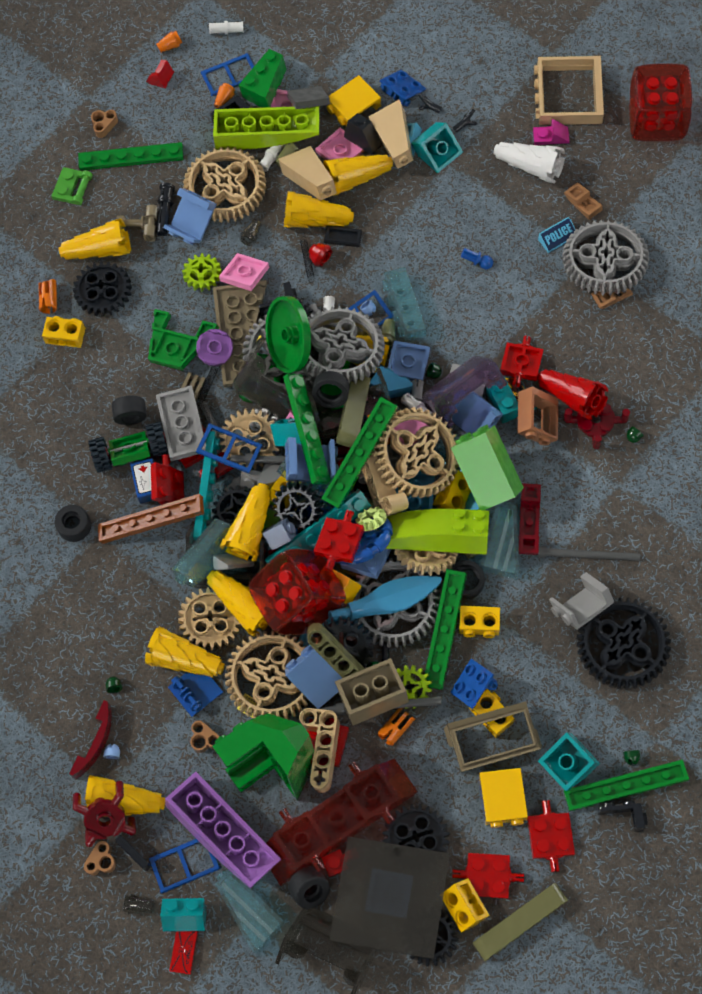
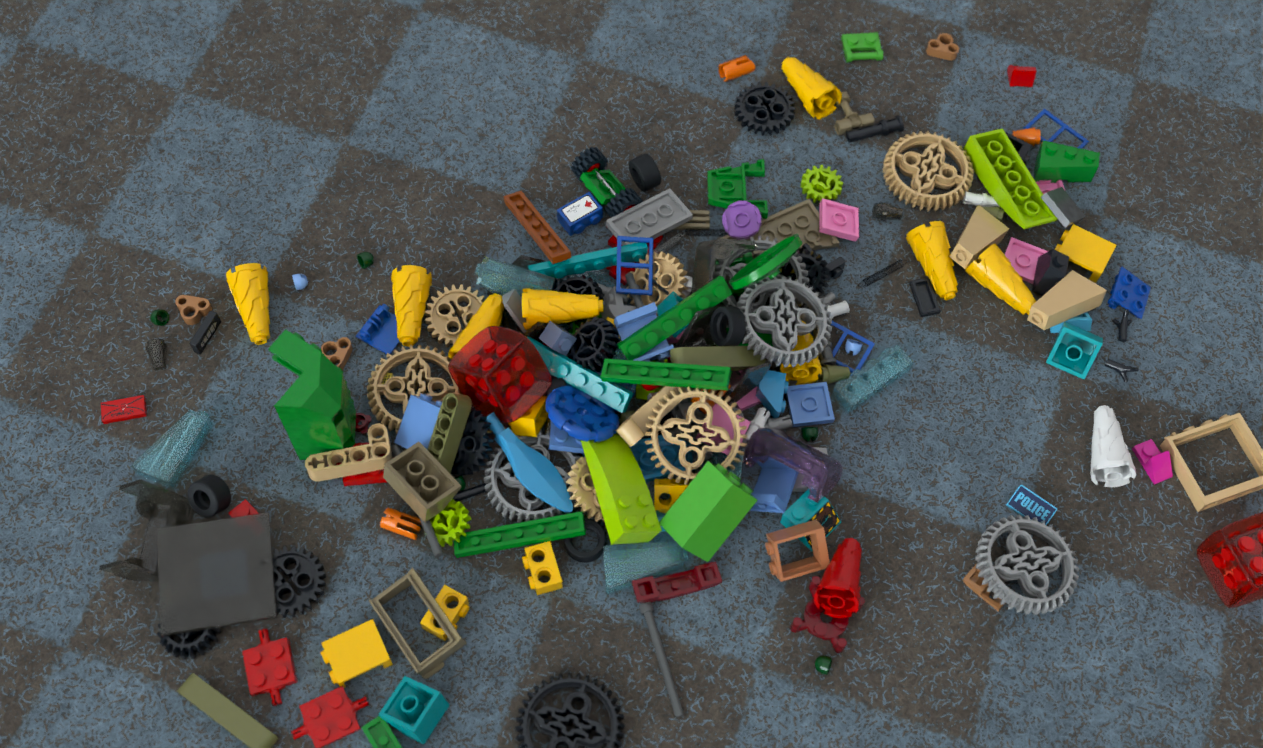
camera: 60 degrees right, 5 degrees down
yellow brick [42,316,85,348] -> none
black tyre [54,505,91,542] -> none
dark red slope [69,700,112,779] -> none
dark red plate [73,781,136,847] -> none
green plate [78,142,184,171] -> none
blue window [149,839,220,894] -> none
red plate [151,455,184,505] -> none
orange cone [156,31,182,53] -> none
teal brick [160,898,207,932] -> none
medium blue panel [163,188,217,245] -> none
medium lavender slope [165,772,281,889] -> none
white pin [209,21,244,35] -> none
clear red piece [266,758,418,886] -> none
red cone [309,243,332,267] -> none
red plate [313,510,365,572] -> none
yellowish green gear [356,506,387,531] -> none
yellow brick [440,878,490,933] -> none
blue hinge [450,659,498,709] -> none
blue axle [461,248,493,269] -> none
red plate [500,335,544,387] -> none
light grey panel [549,572,614,630] -> none
medium nougat slope [564,182,603,220] -> none
none -> dark green hinge [150,309,169,326]

